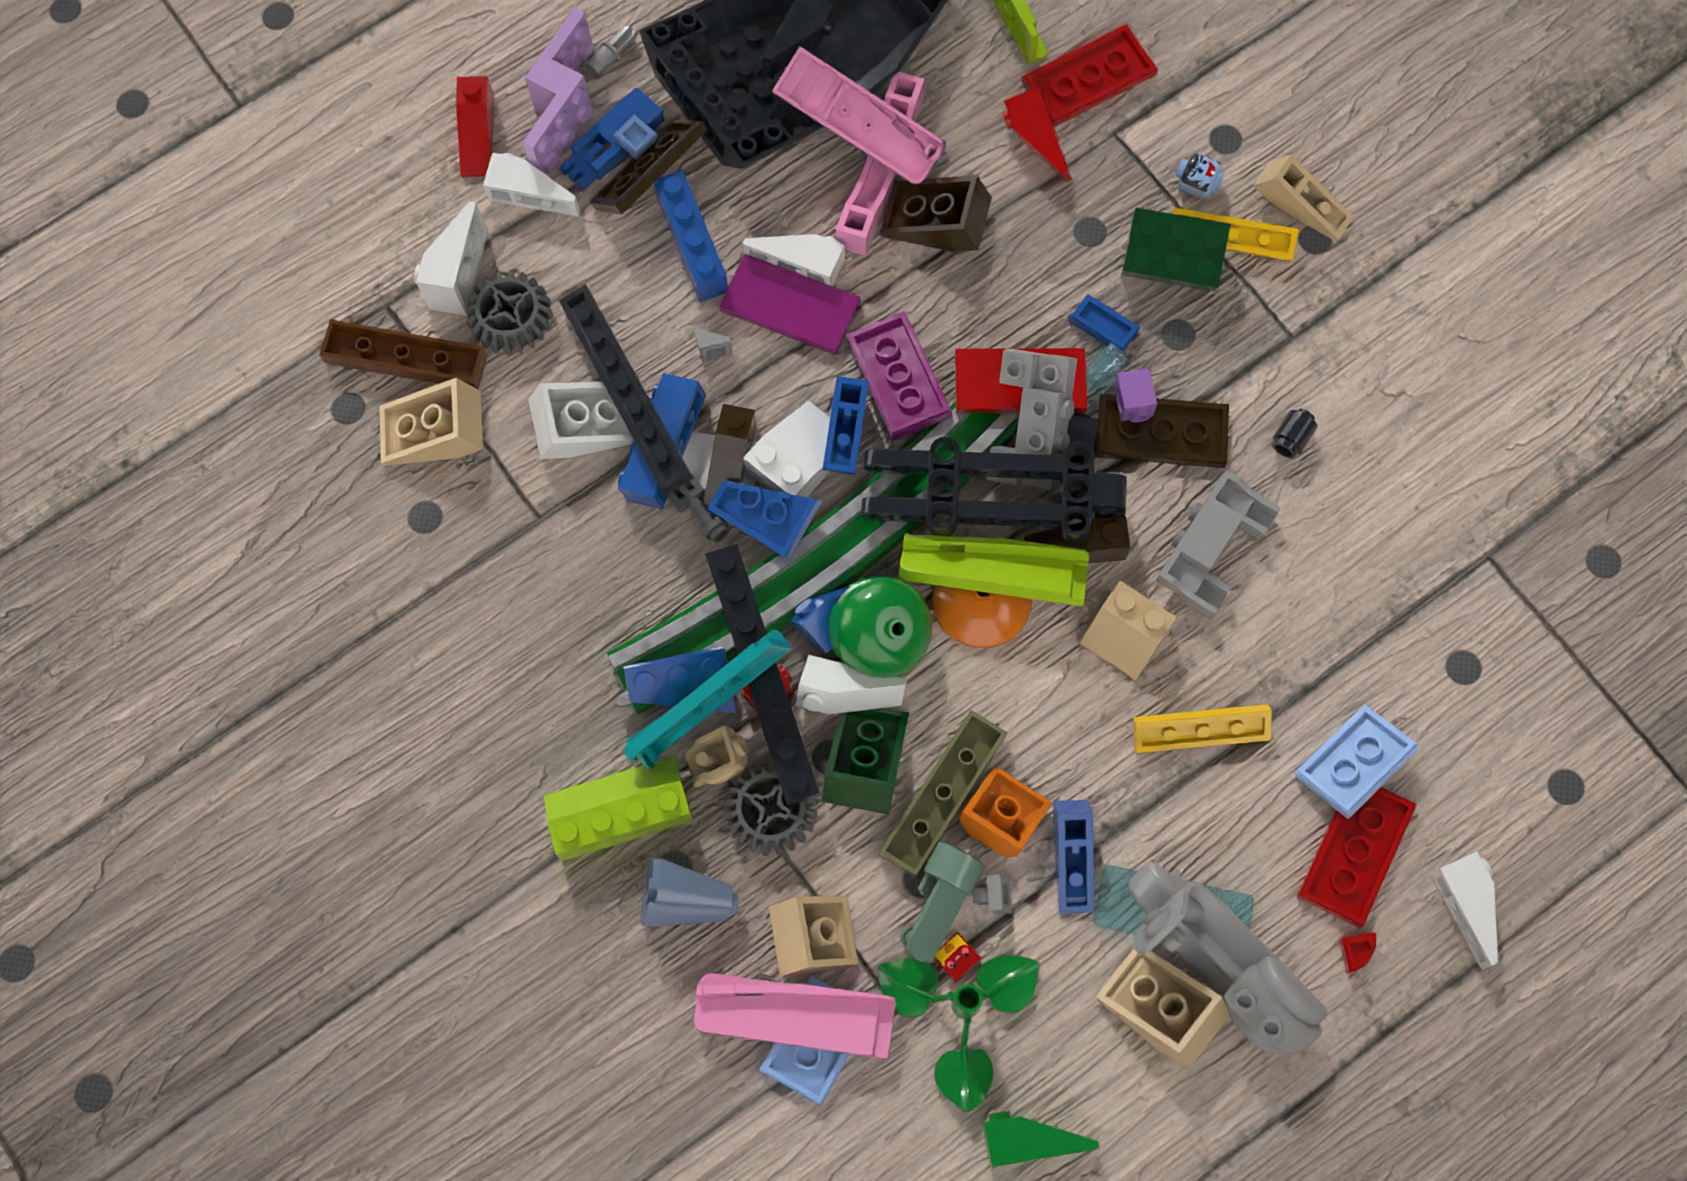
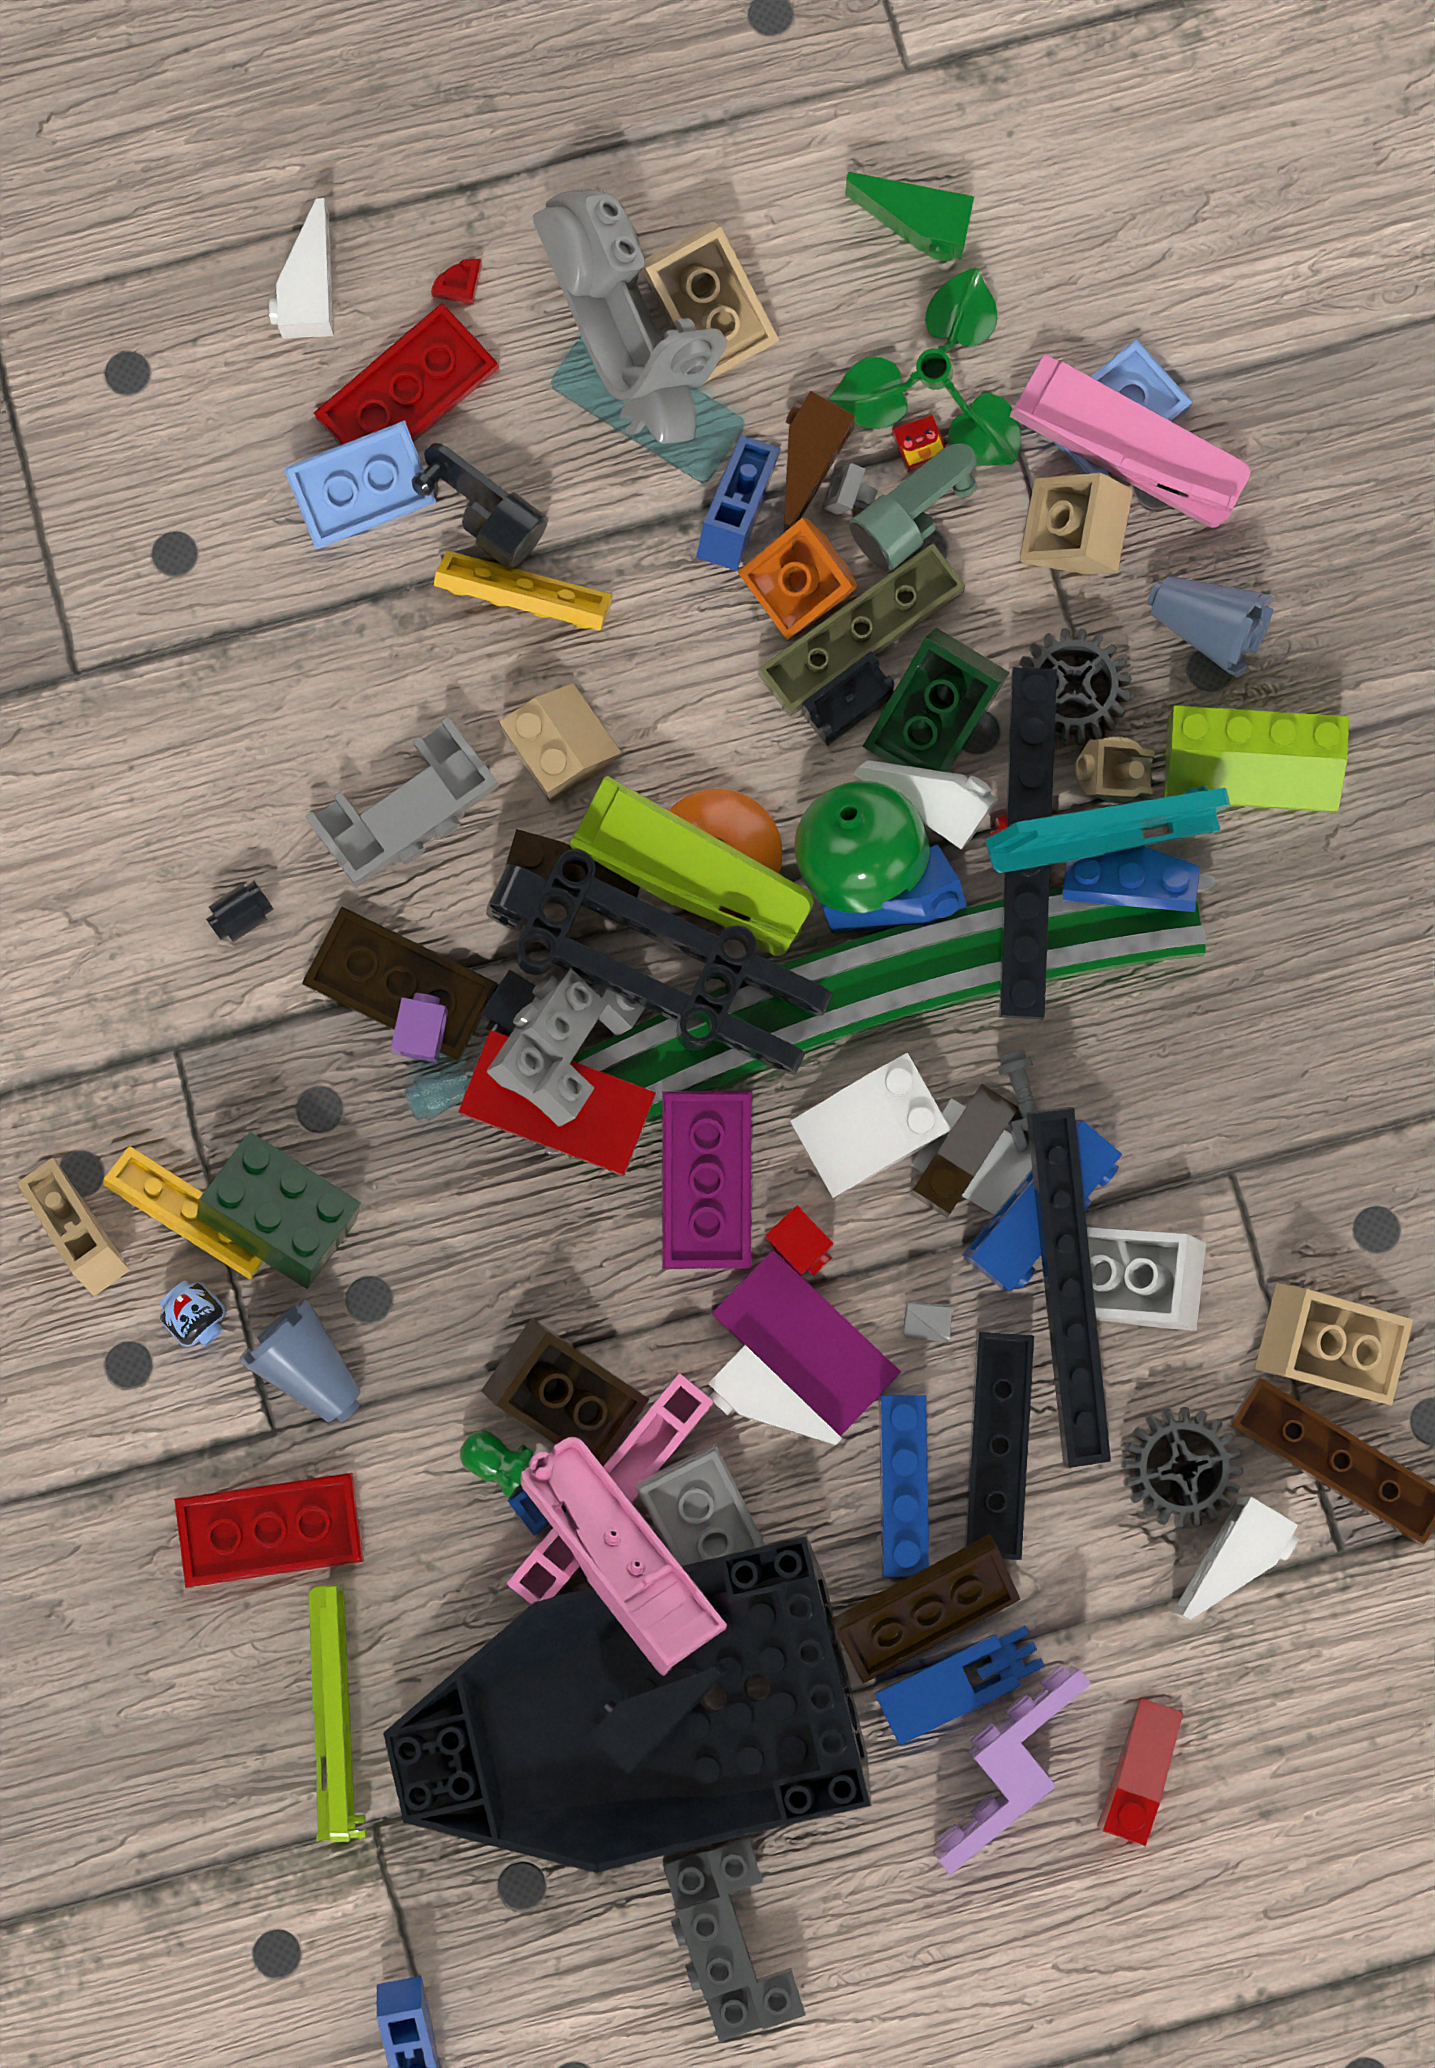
camera: 160 degrees left, 10 degrees up
white slope [483,153,580,217] -> none
light grey axle [584,25,637,78] -> none
medium blue tile [613,114,657,159] -> none
blue wing [707,480,823,558] -> none
blue slope [822,376,869,475] -> none
red slope [1002,86,1072,182] -> none
blue tile [1069,294,1140,356] -> none
none -> sand blue cone [239,1299,361,1422]
none -> black piece [411,443,548,569]
none -> green animal [460,1431,533,1498]
none -> light grey tile [635,1443,766,1566]
none -> red brick [764,1205,834,1276]
none -> reddish brown slope [783,391,856,533]
none -> black hinge [801,651,894,747]
none -> black piece [964,1332,1034,1560]

